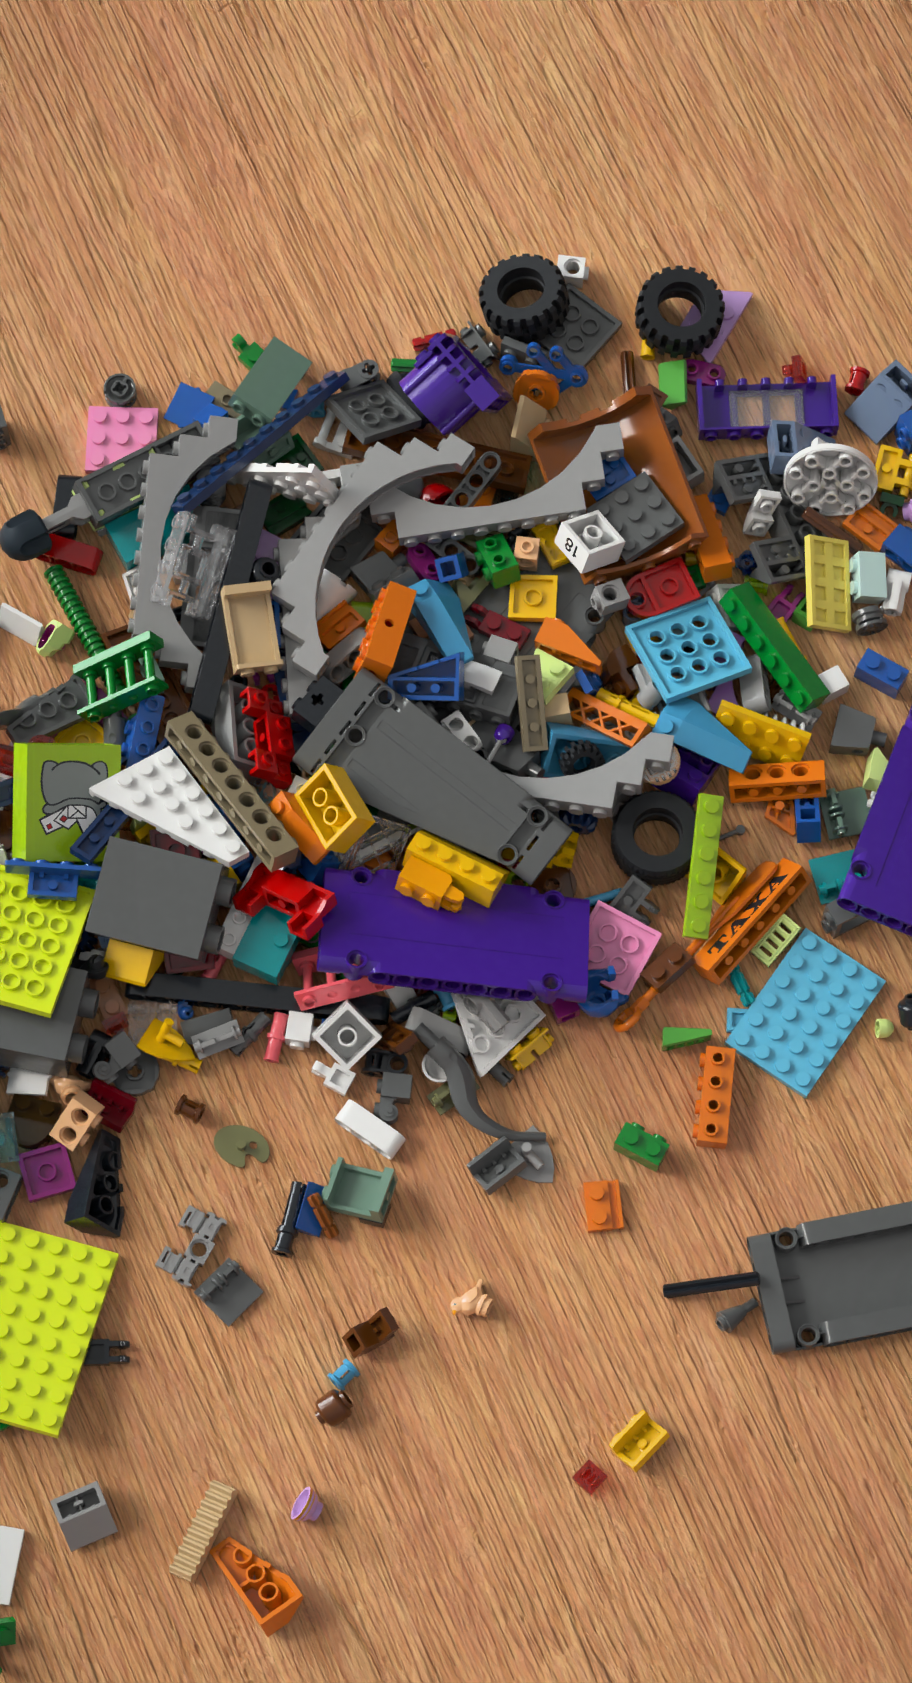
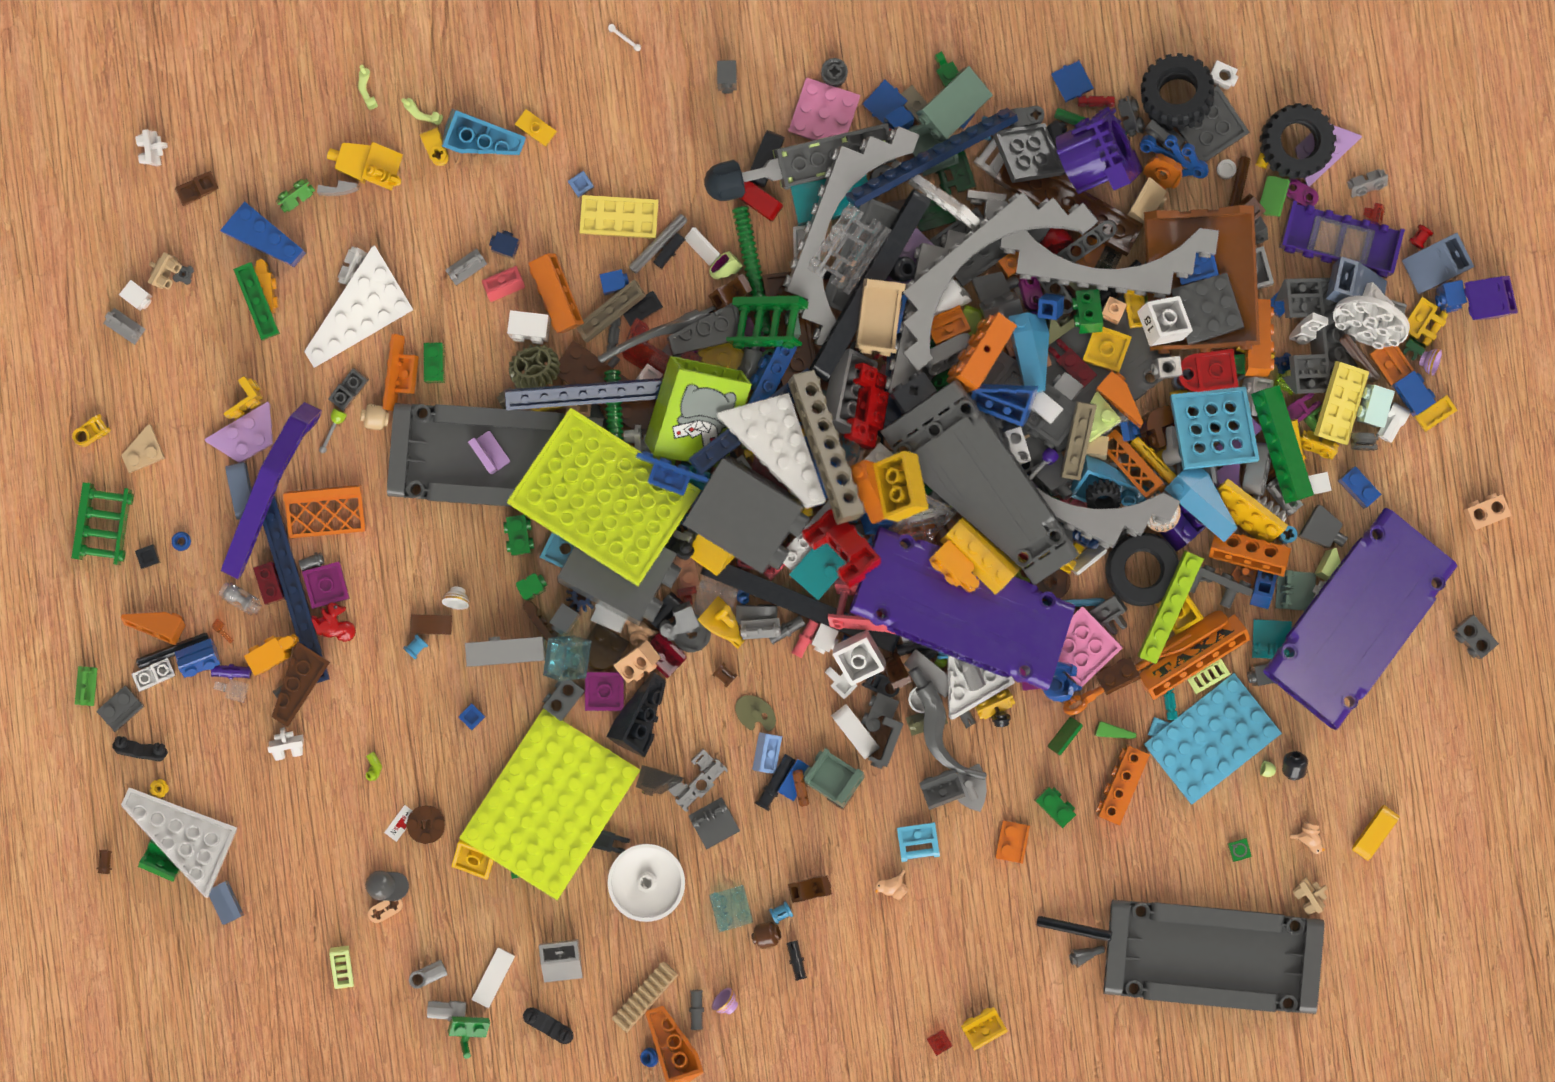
camera: 15 degrees right, 15 degrees up
none -> black piece [523,1007,574,1044]
none -> white dish [608,844,685,922]
none -> clear smoke slope [636,765,684,796]
none -> blue plate [640,1047,659,1067]
none -> dark grey pin [689,989,704,1030]
none -> reddish brown brick [708,274,752,311]
none -> clear light blue hinge [709,885,753,932]
none -> light blue slope [752,732,782,774]
none -> black pin [786,940,807,981]
none -> dark grey panel [868,717,904,769]
none -> medium azure plate [897,822,940,862]
none -> black plate [991,711,1011,727]
none -> green slope [1048,717,1083,755]
none -> blue piece [1051,61,1094,103]
none -> white slope [1072,545,1107,576]
none -> dark grey plate [1189,564,1254,608]
none -> white tile [1216,159,1236,179]
none -> green tile [1227,838,1252,862]
none -> dark azure bush [1278,526,1298,544]
none -> yellow hinge [1301,430,1339,460]
none -> light grey hinge [1347,169,1388,198]

